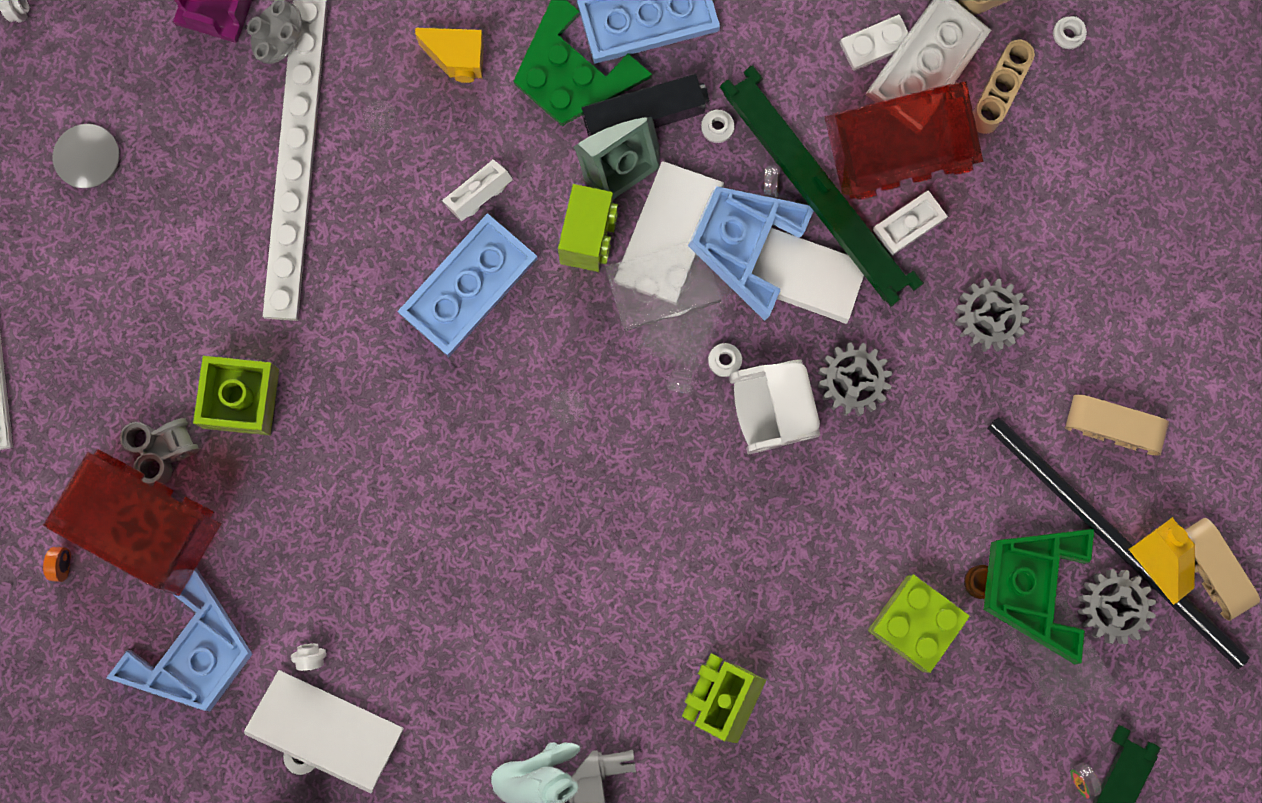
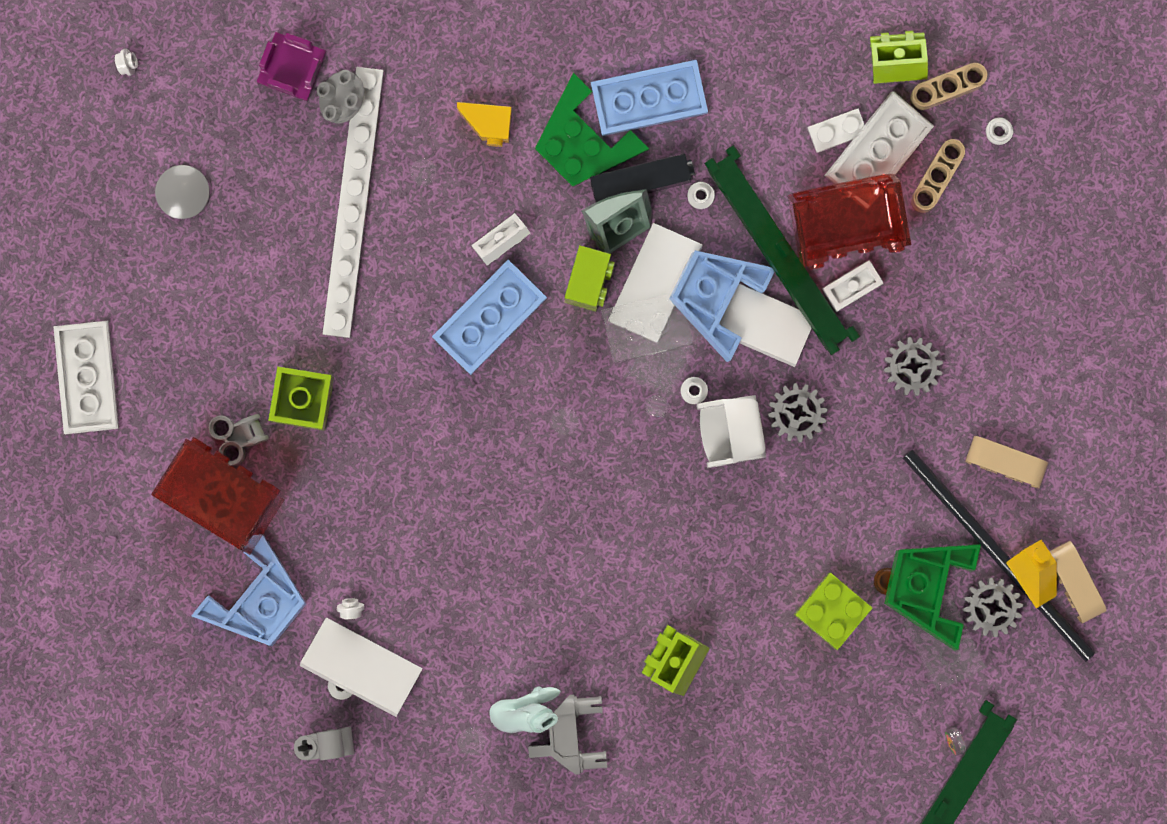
camera: 10 degrees right, 5 degrees up
orange tile [43,547,71,582] -> none
clear tile [764,165,779,199] -> none

